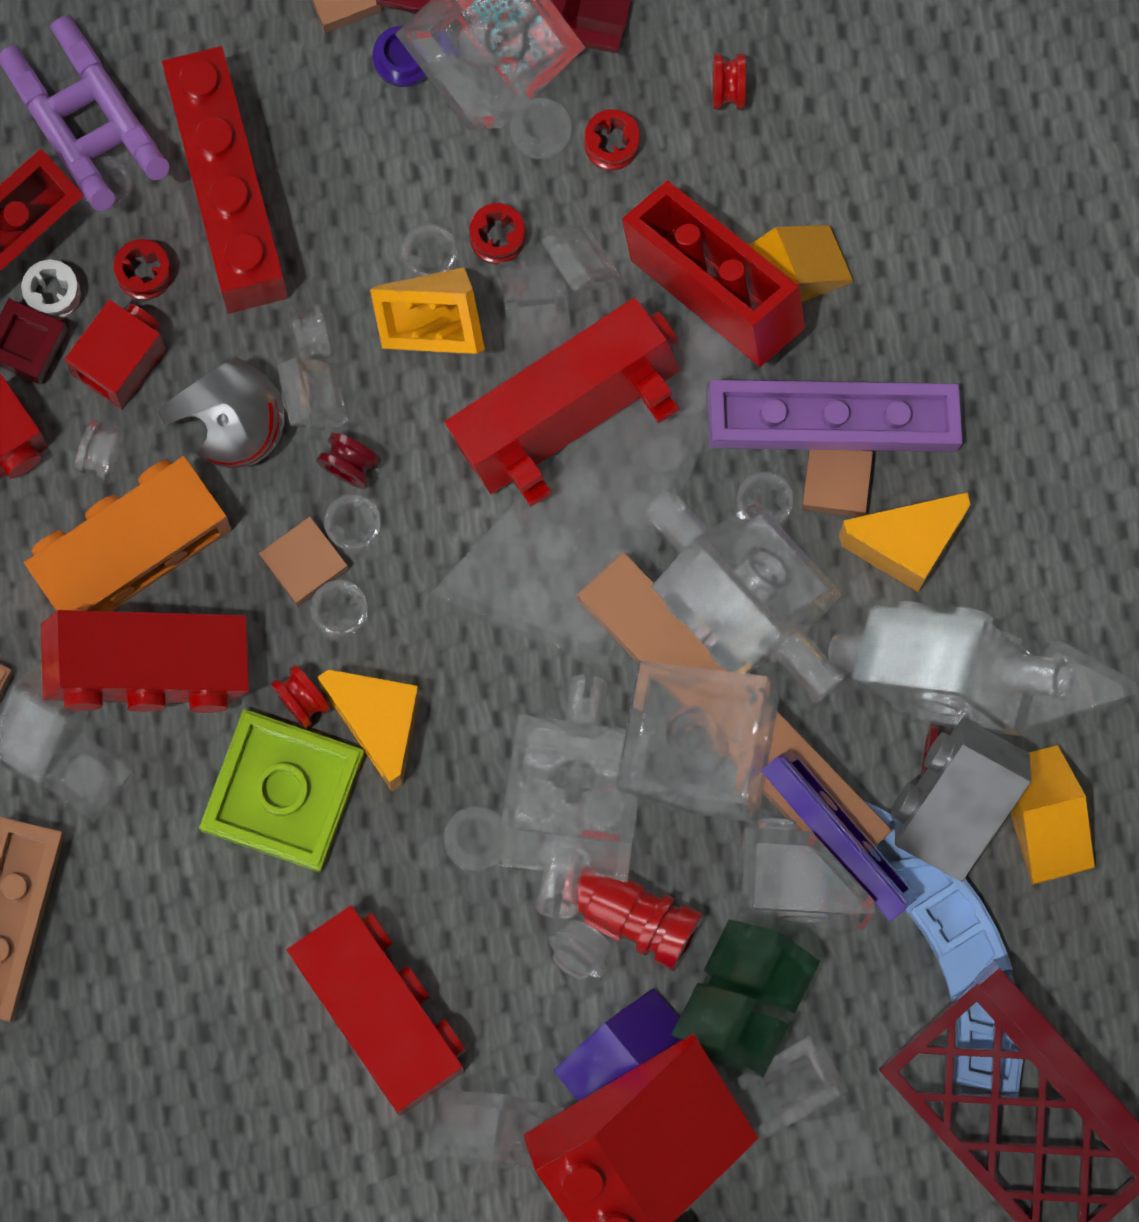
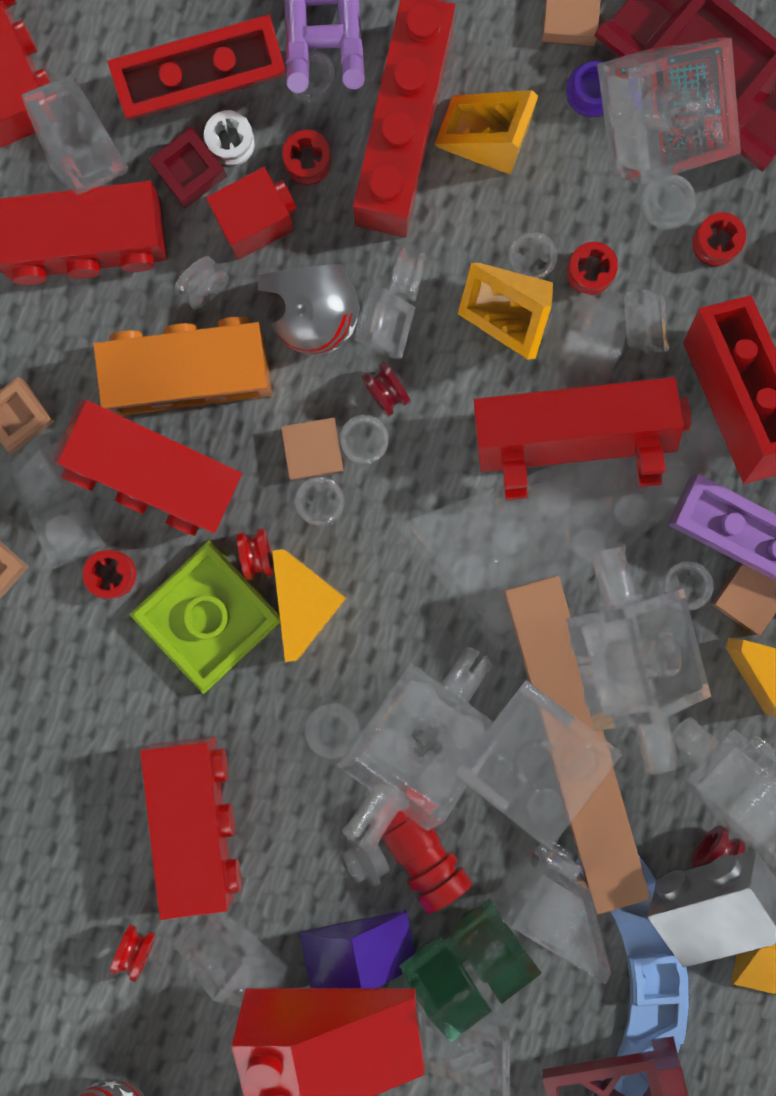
camera: 30 degrees right, 10 degrees up
dark purple tile [761,750,917,922] -> none
none -> red bush [82,549,137,599]
none -> red bush [110,924,156,983]
none -> light orange slope [434,90,538,175]

